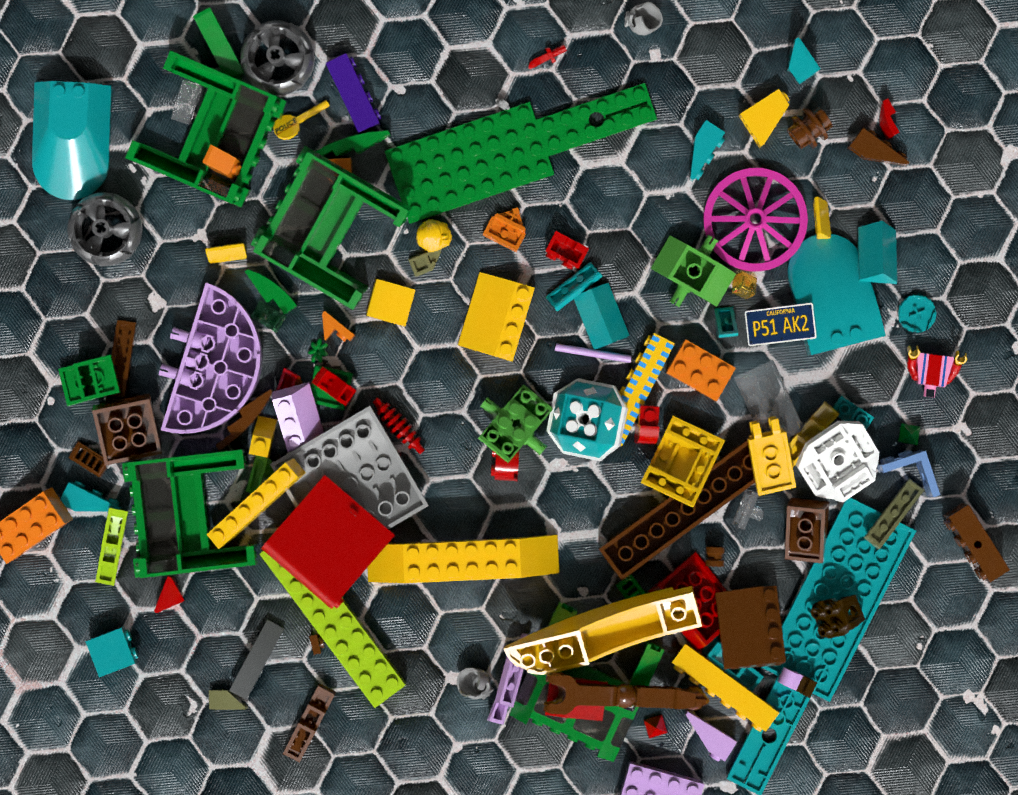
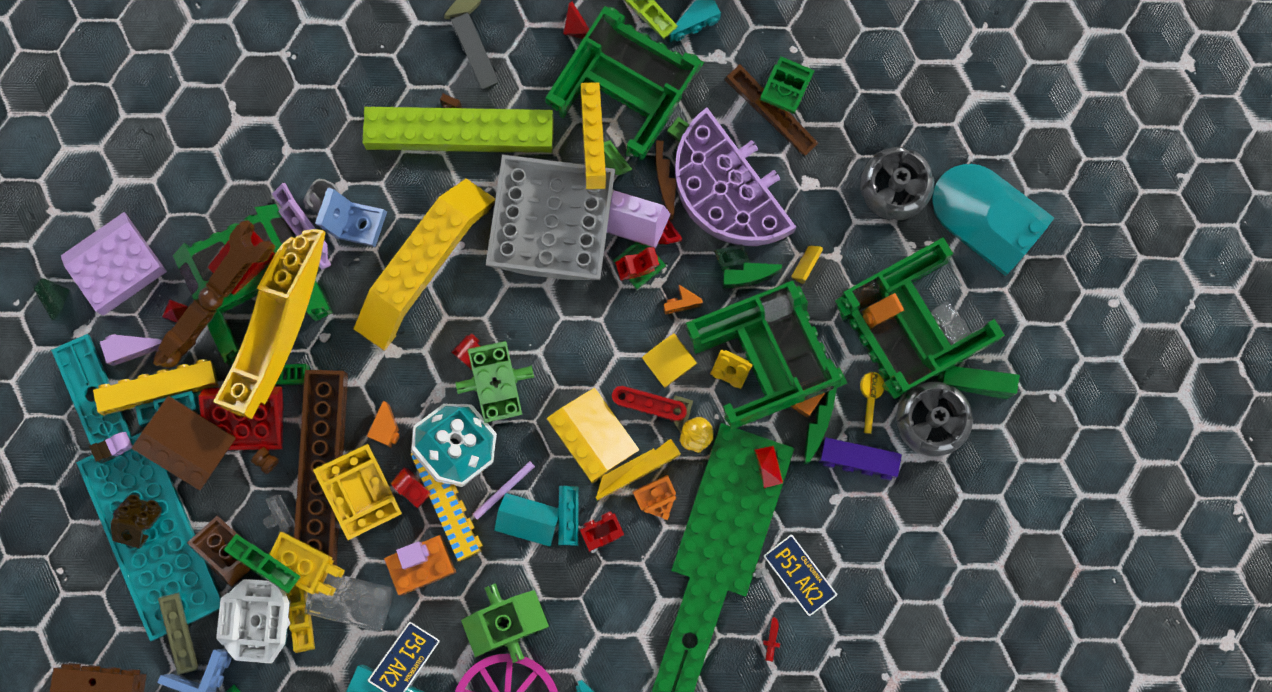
camera: 130 degrees right, 10 degrees down
reddish brown slope [68,441,109,478] -> none
reddish brown slope [92,393,162,466] -> none
yellow slope [249,416,277,458] -> none
red door [261,475,395,609] -> none
reddish brown slope [283,683,336,763] -> none
green plant [308,338,328,363] -> none
red piece [372,397,426,454] -> none
teal slope [714,307,738,338] -> none
clear yellow slope [732,271,757,299] -> none
teal slope [832,396,874,429] -> none
none -> green slope [224,534,301,594]
none -> medium blue bracket [315,188,387,247]
none -> orange slope [367,401,400,447]
none -> lavender brick [396,541,429,570]
none -> yellow wedge [596,439,681,501]
none -> red plate [612,386,687,421]
none -> bright green plate [667,116,689,142]
none -> yellow piece [710,350,753,389]
none -> red slope [754,445,783,488]
none -> dark blue sticker [764,535,837,616]

